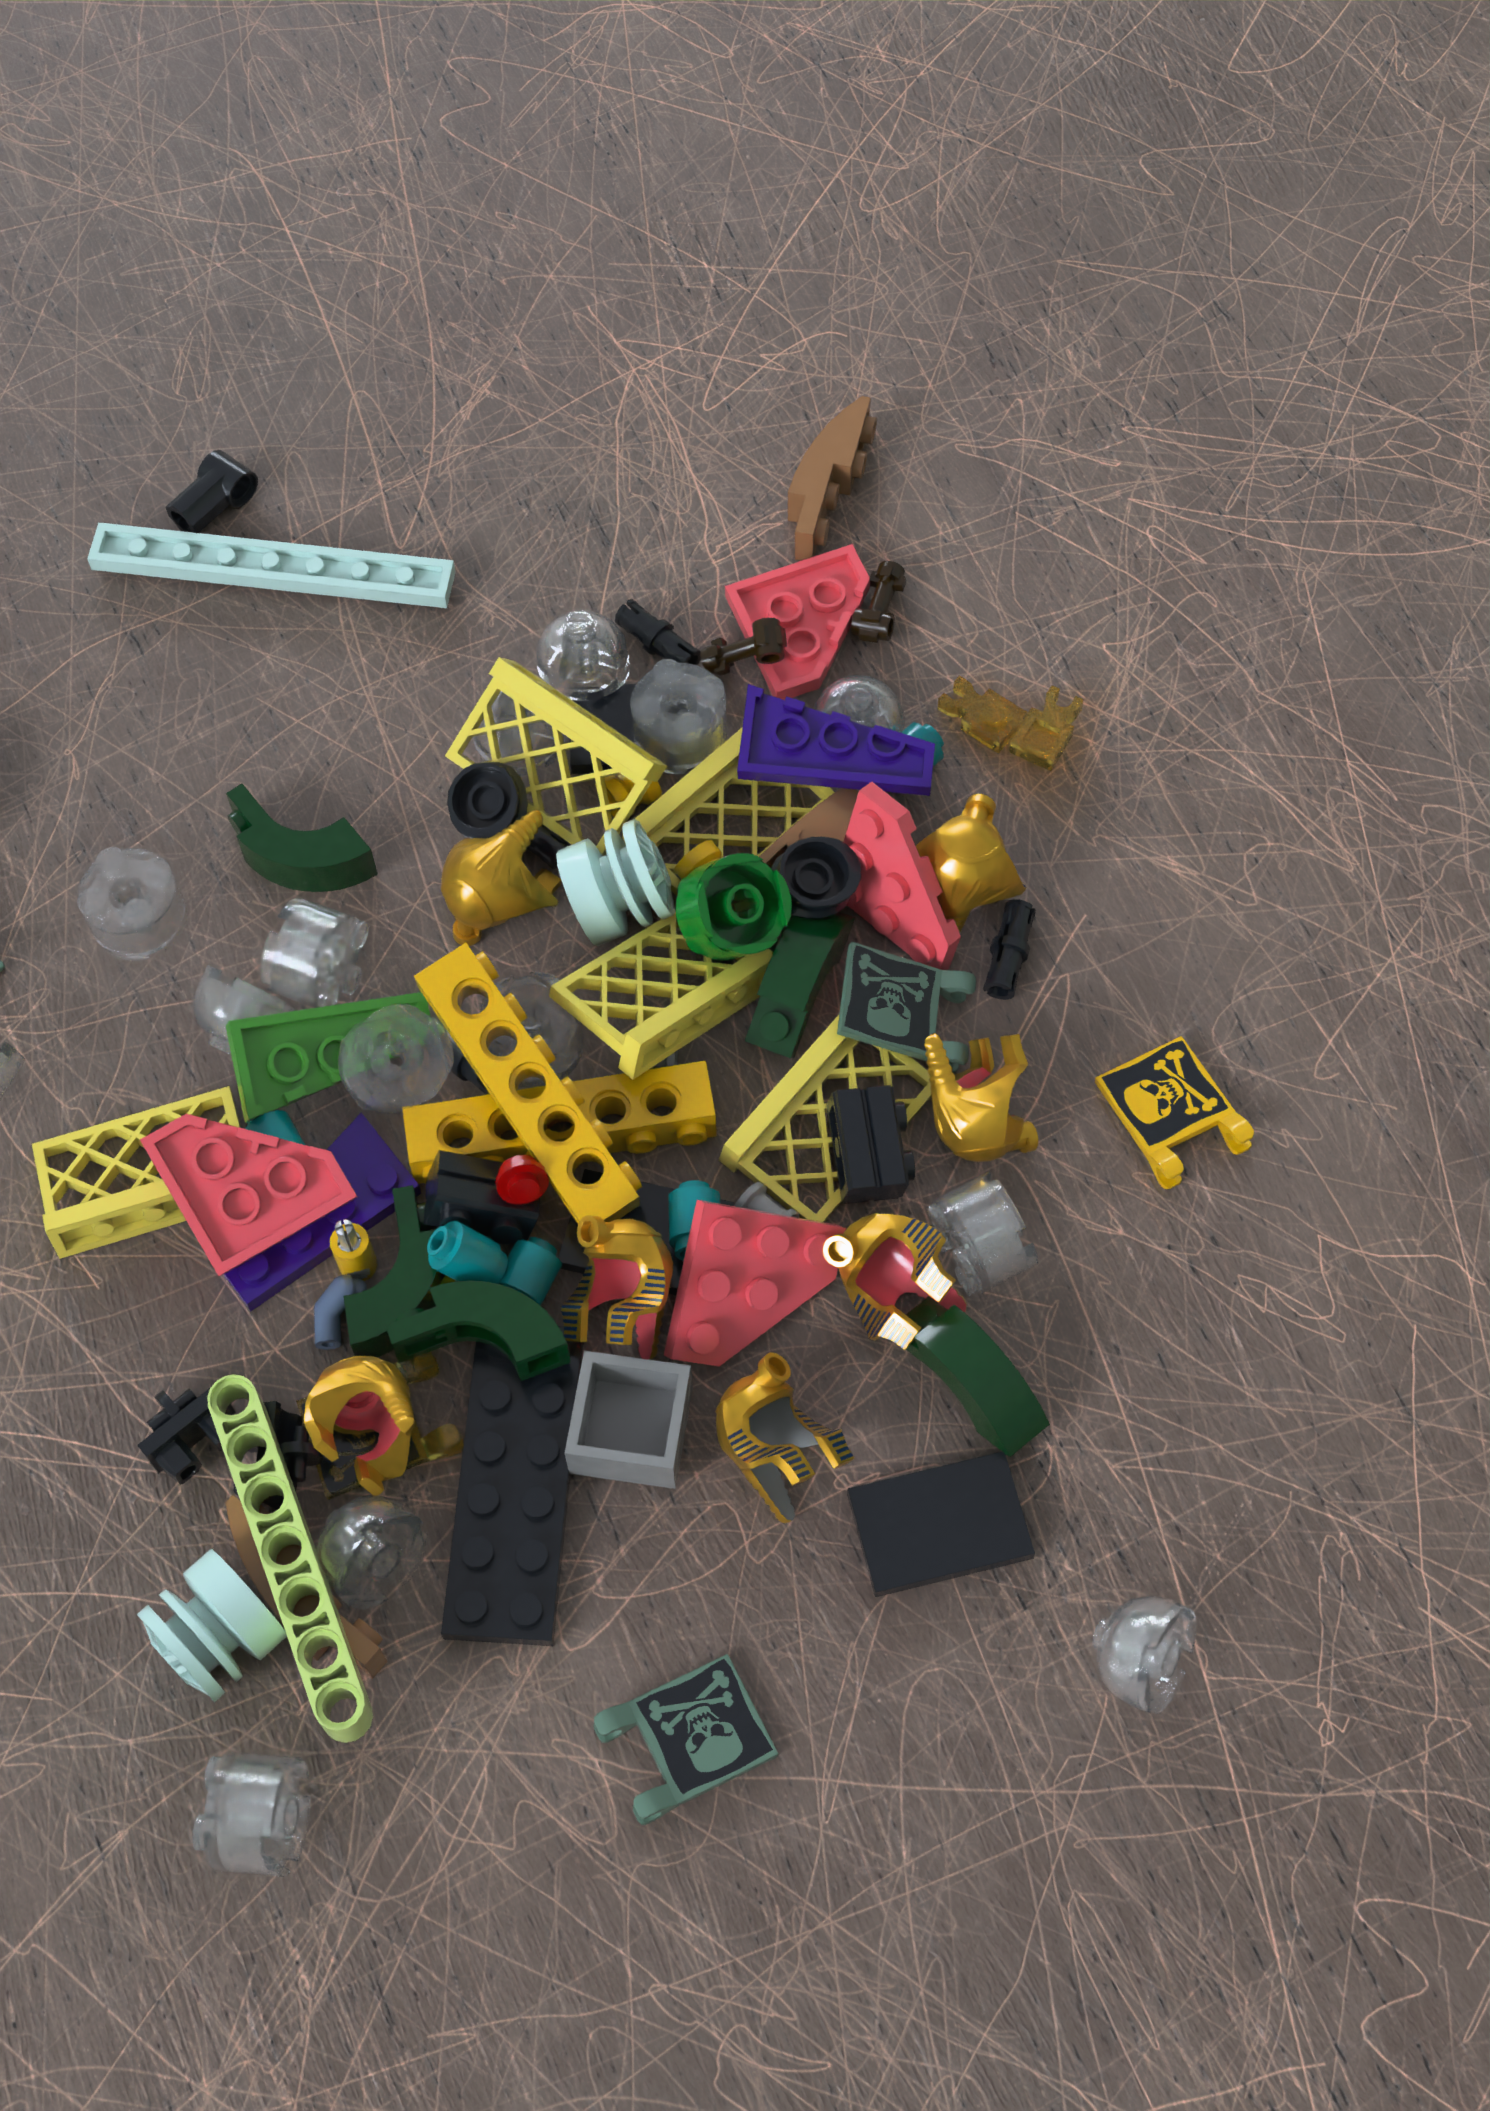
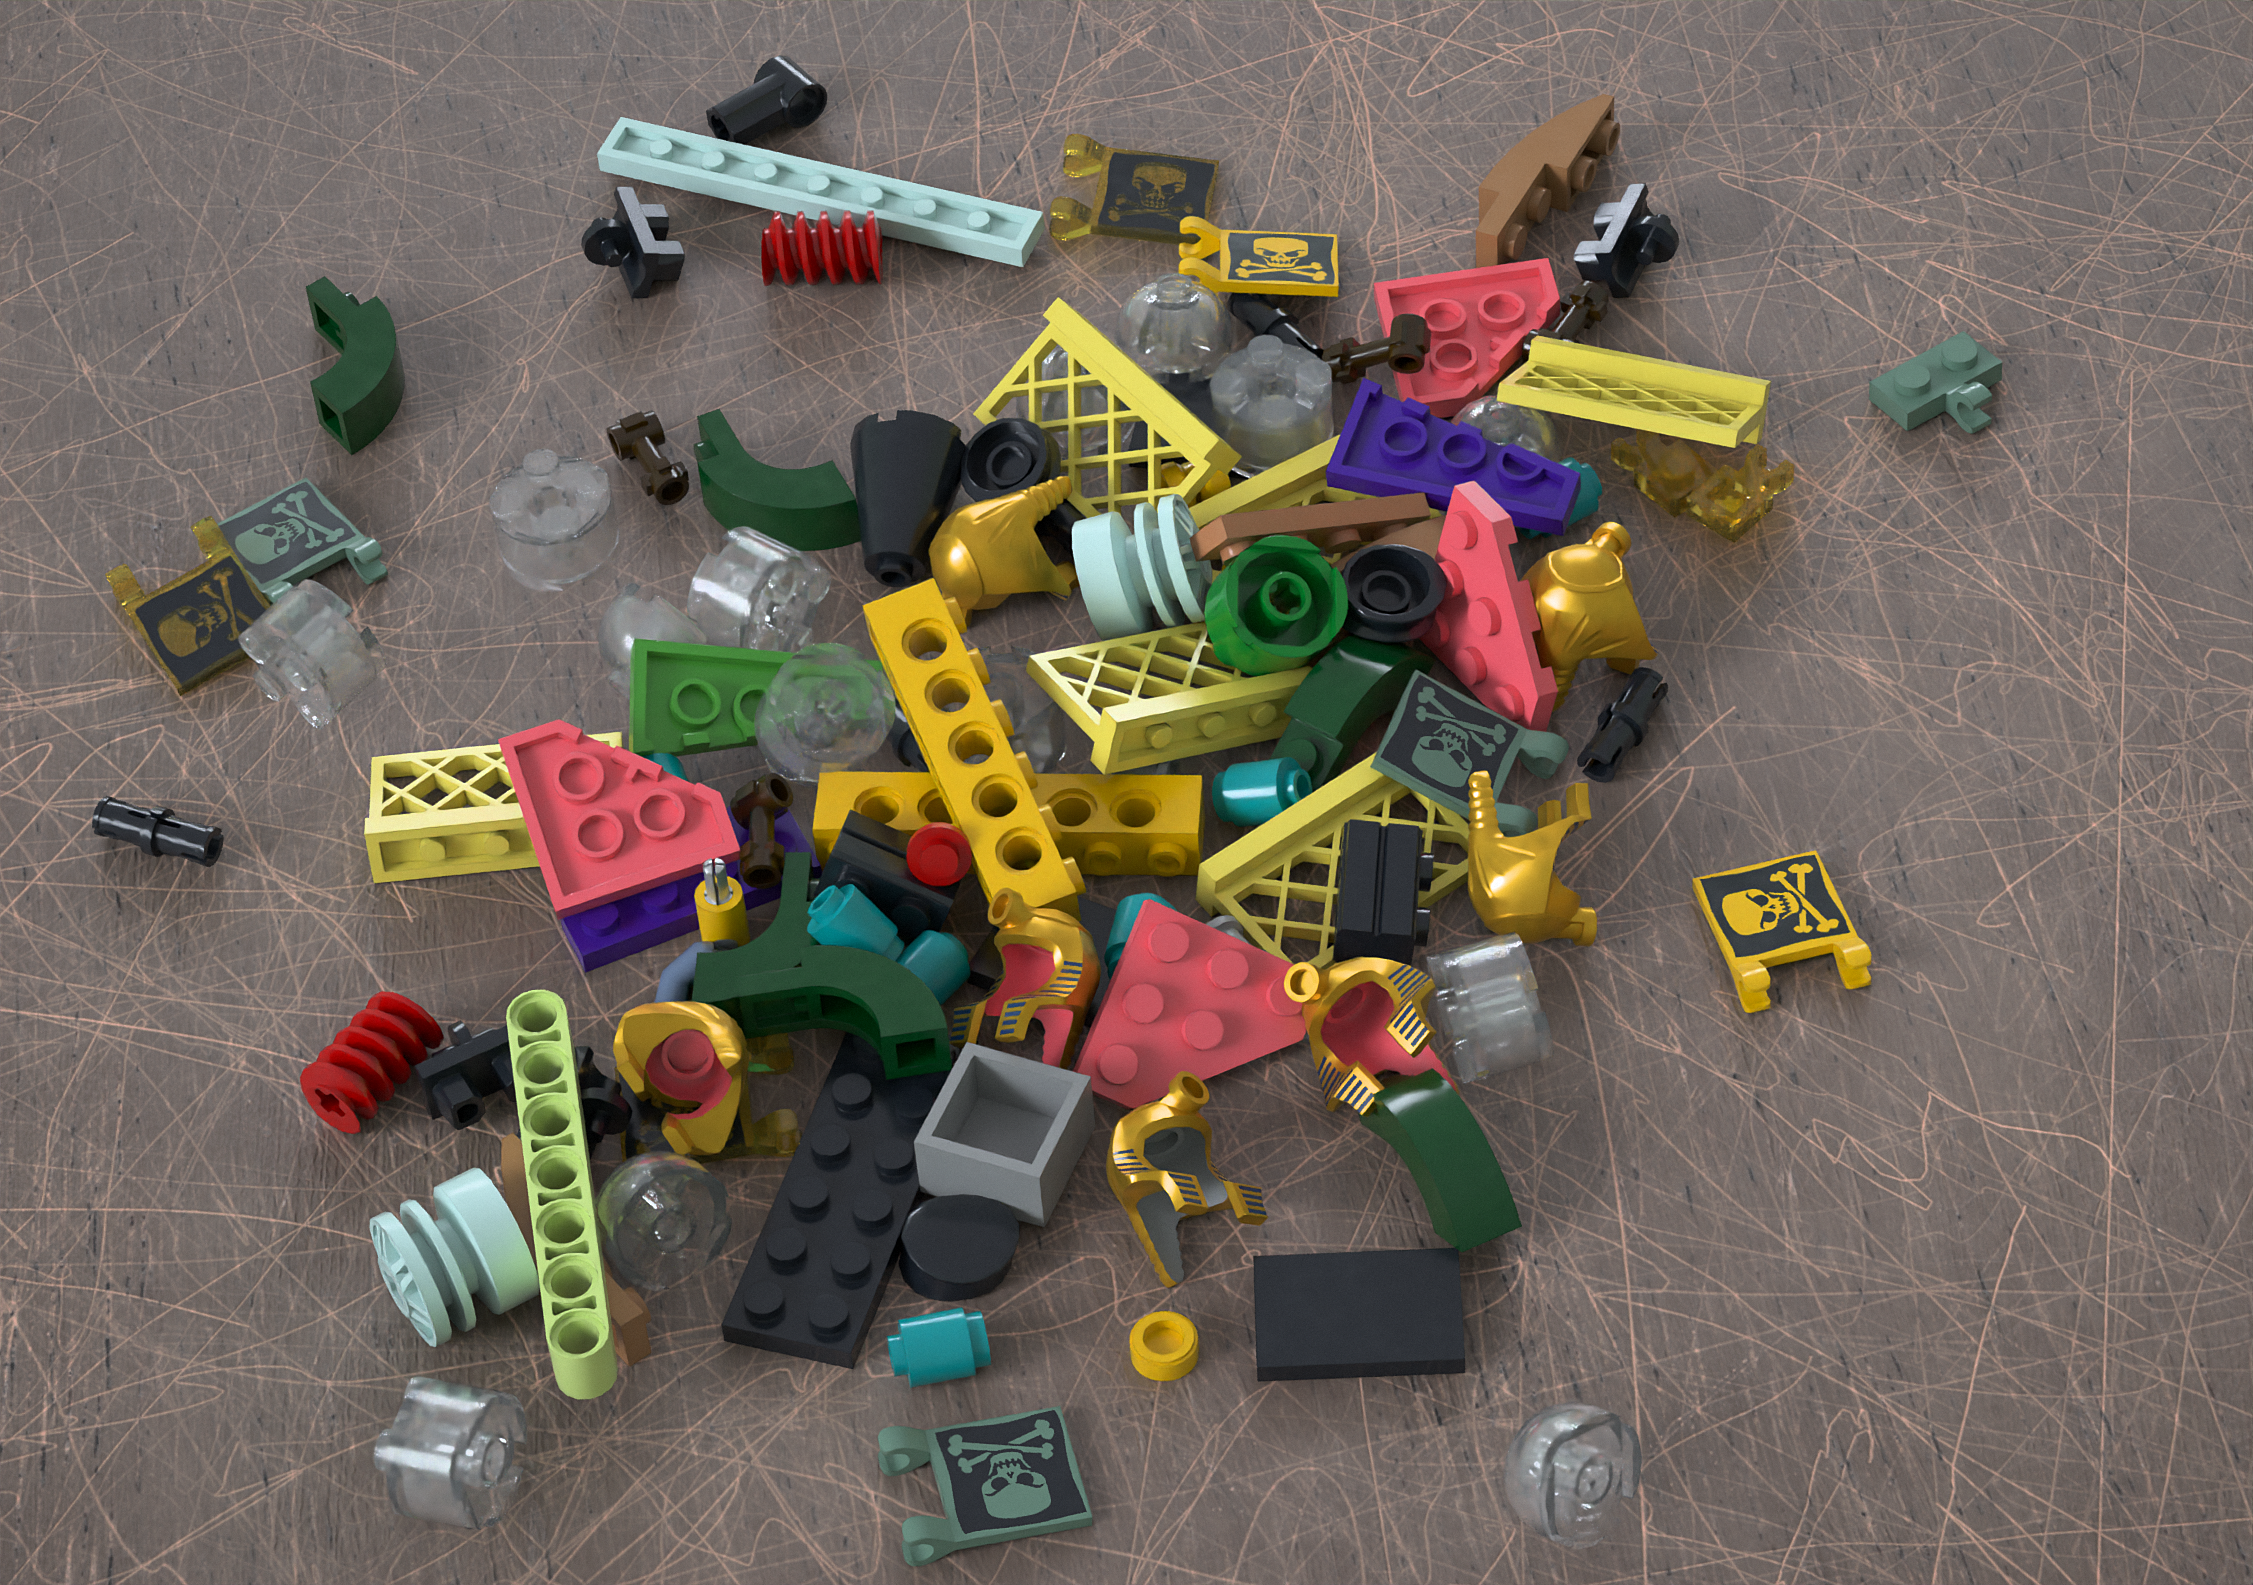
camera: 15 degrees right, 15 degrees down
none -> red piece [300,991,444,1134]
none -> black hips [581,187,685,298]
none -> dark brown bar [607,410,689,505]
none -> dark brown bar [730,773,793,889]
none -> red piece [761,210,883,286]
none -> black cone [850,410,967,587]
none -> teal brick [887,1307,991,1388]
none -> black piece [899,1194,1020,1302]
none -> clear yellow flag [1049,134,1219,245]
none -> yellow tile [1129,1311,1199,1381]
none -> yellow flag [1178,216,1339,303]
none -> nougat plate [1189,492,1431,566]
none -> teal brick [1212,757,1312,827]
none -> light yellow fence [1497,336,1771,448]
none -> black hips [1574,183,1680,298]
none -> sand green plate [1869,331,2002,434]

